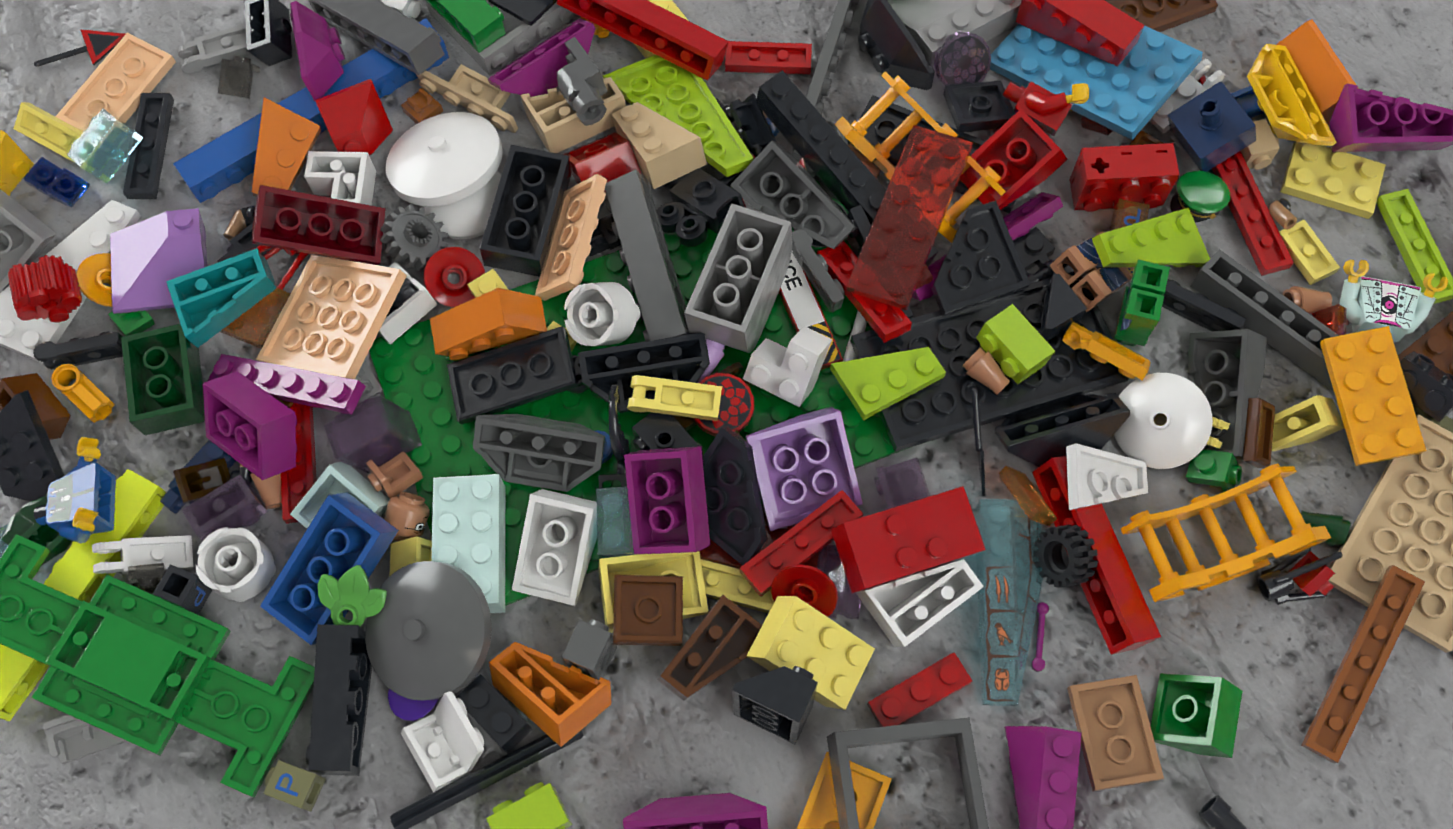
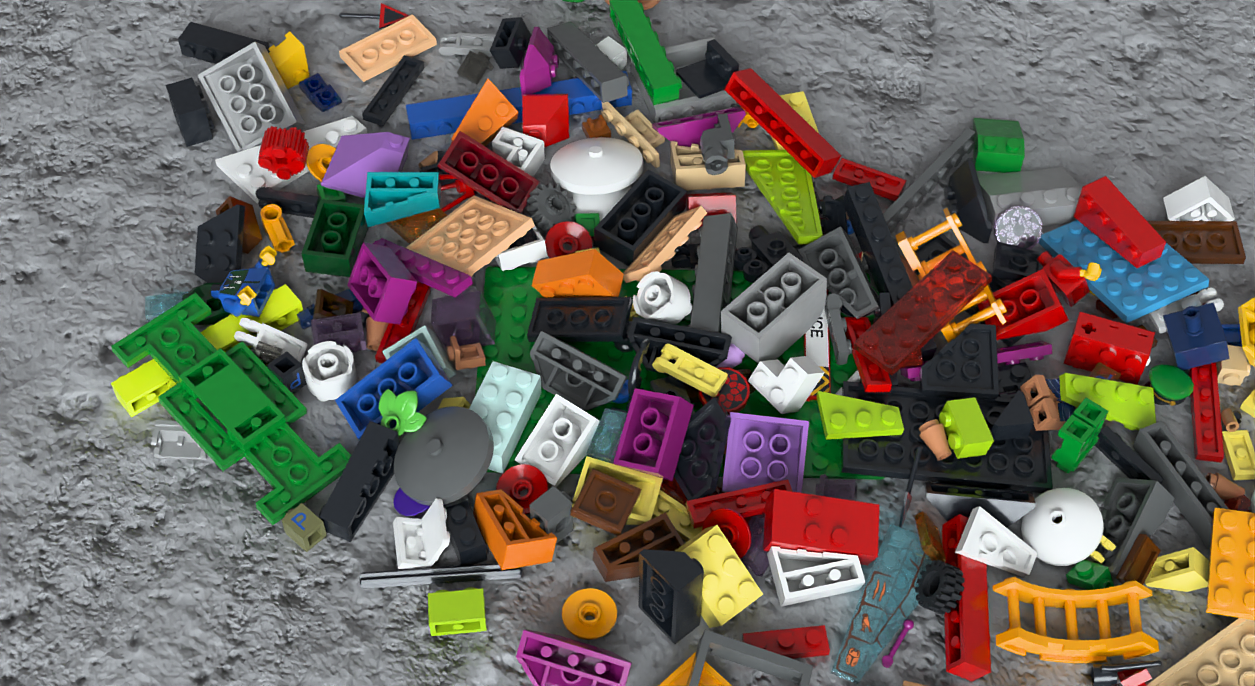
camera: 20 degrees right, 15 degrees down
light yellow plate [13,102,97,166] -> none
clear light blue brick [67,108,143,184] -> none
nougat head [383,492,430,541] -> none
tan wedge [611,102,707,189] -> none
light orange hinge [1062,322,1151,381] -> none
dark green cone [1301,510,1351,547] -> none
none -> red dish [496,464,548,515]
none -> light orange dish [562,588,617,640]
none -> green plate [574,213,600,238]

